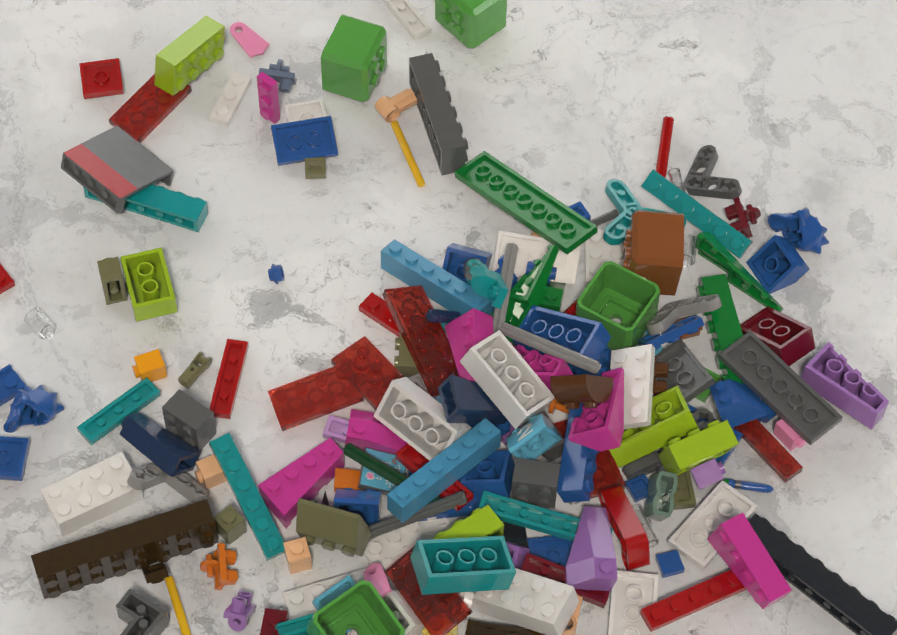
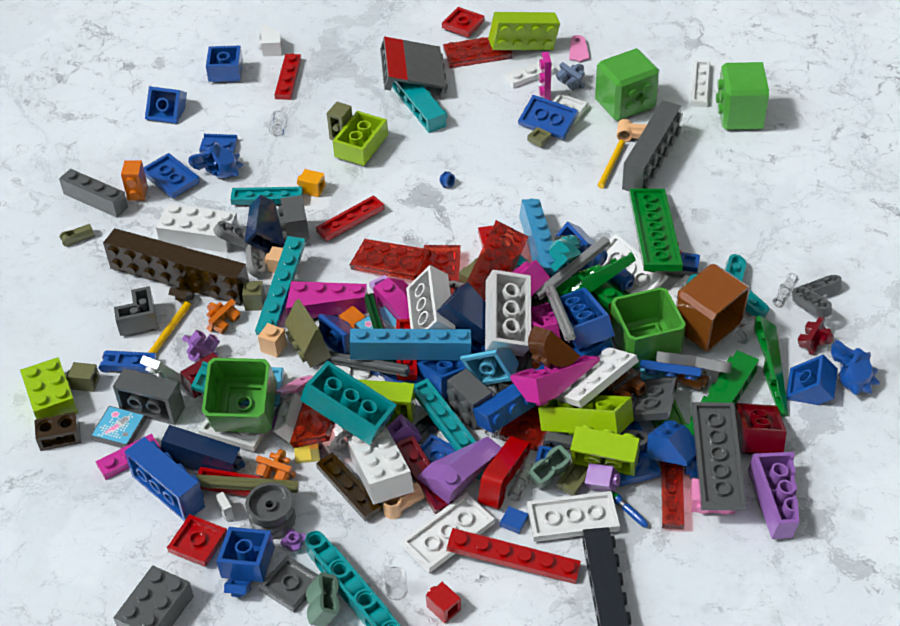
camera: 45 degrees right, 10 degrees down
olive bar [178,352,212,389] -> none
dark blue axle [425,309,460,324] -> none
teal plate [641,170,753,258] -> none
red axle [656,116,674,178] -> none
dark pink wedge [707,512,792,609] -> none

